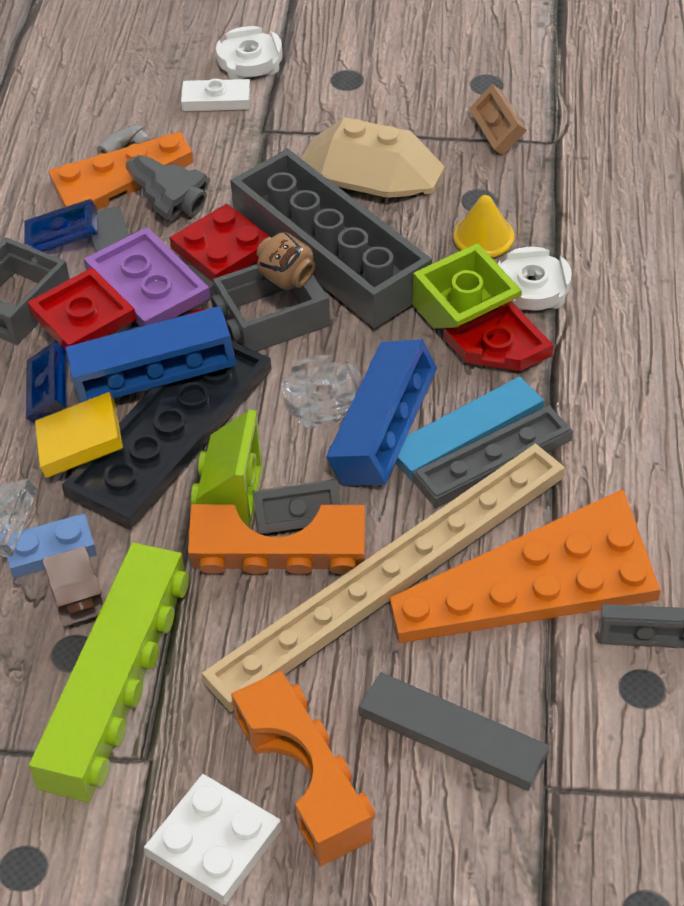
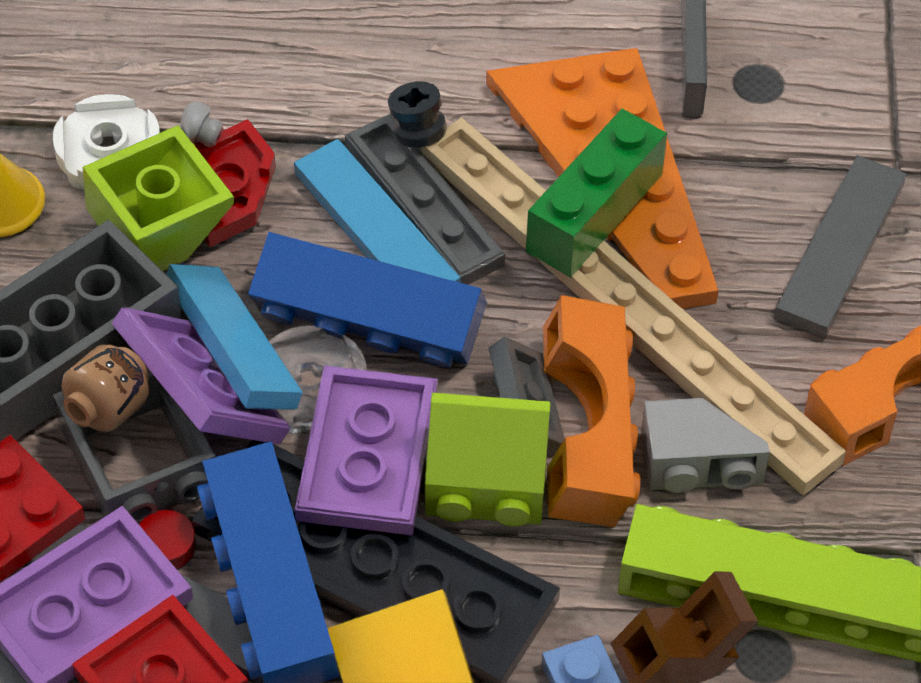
camera: 95 degrees left, 5 degrees up
none -> medium lavender tile [111,308,291,444]
none -> dark azure tile [166,264,303,410]
none -> light grey arm [180,101,223,147]
none -> medium lavender tile [295,365,438,536]
none -> black wheel [388,81,447,148]
none -> green brick [526,108,667,278]
none -> light grey slope [641,398,770,493]

